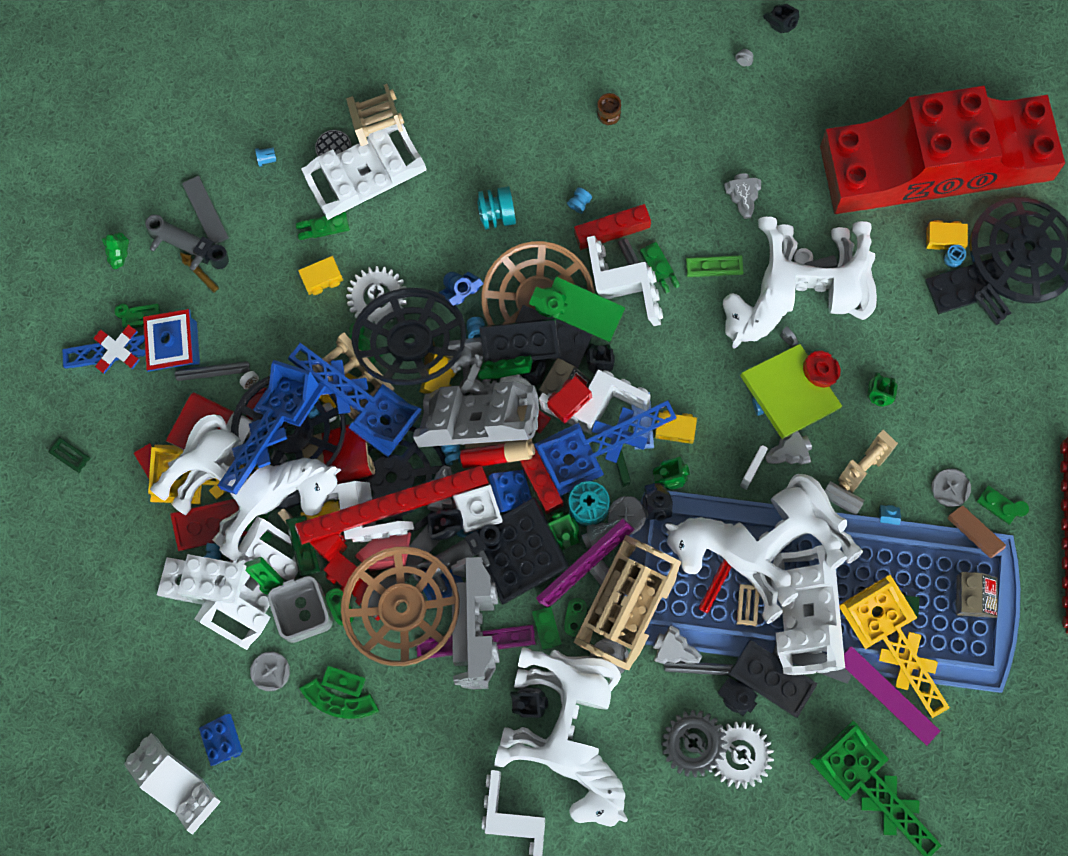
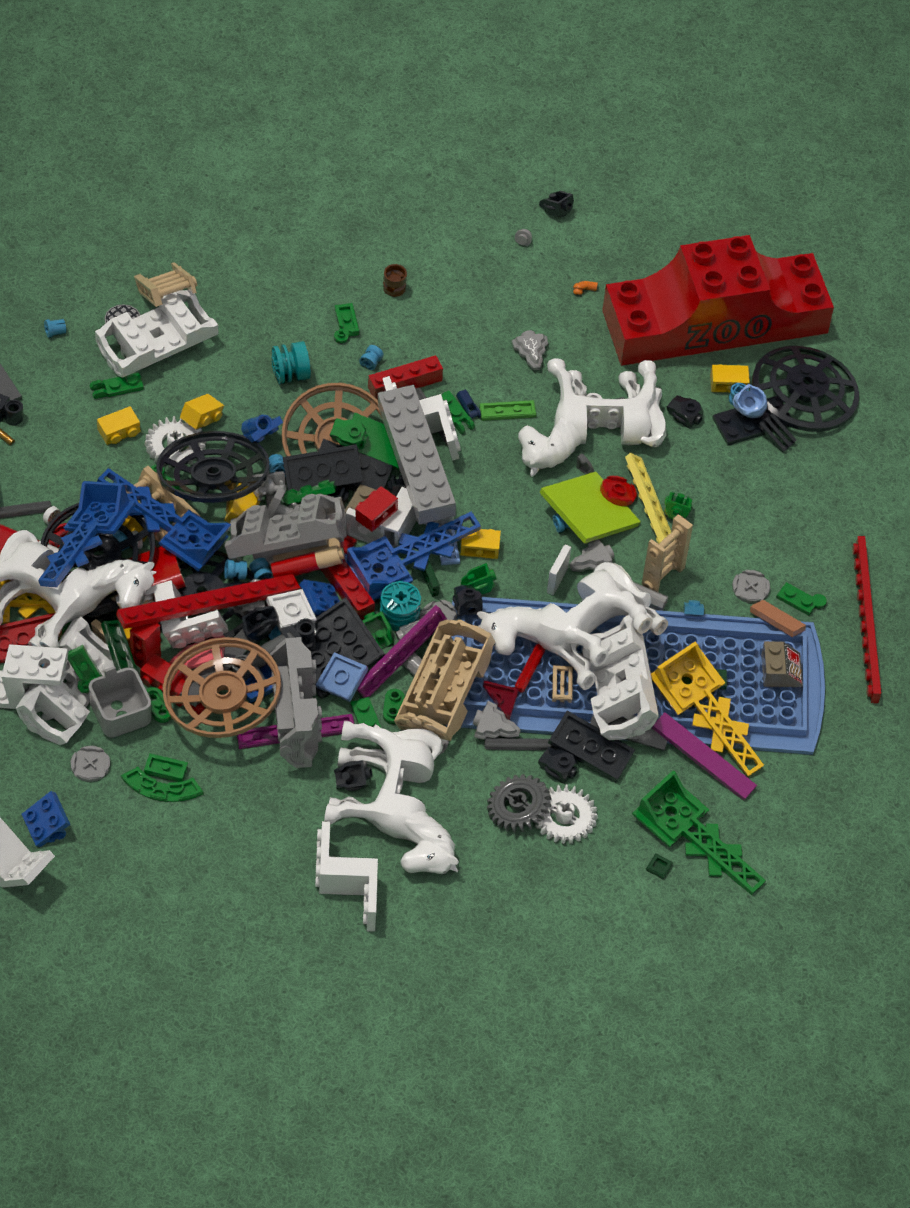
camera: 15 degrees left, 20 degrees down
none -> yellow brick [180,394,224,429]
none -> dark azure wheel [224,559,247,580]
none -> medium blue tile [316,652,368,702]
none -> green hinge [334,303,359,343]
none -> light grey brick [378,385,456,525]
none -> dark blue bar [456,389,481,419]
none -> dark red tile [483,680,519,720]
none -> orange arm [573,281,598,295]
none -> light yellow plate [625,453,671,544]
none -> dark green tile [646,853,673,879]
none -> black hand [667,395,703,429]
none -> light blue hair [733,384,767,418]

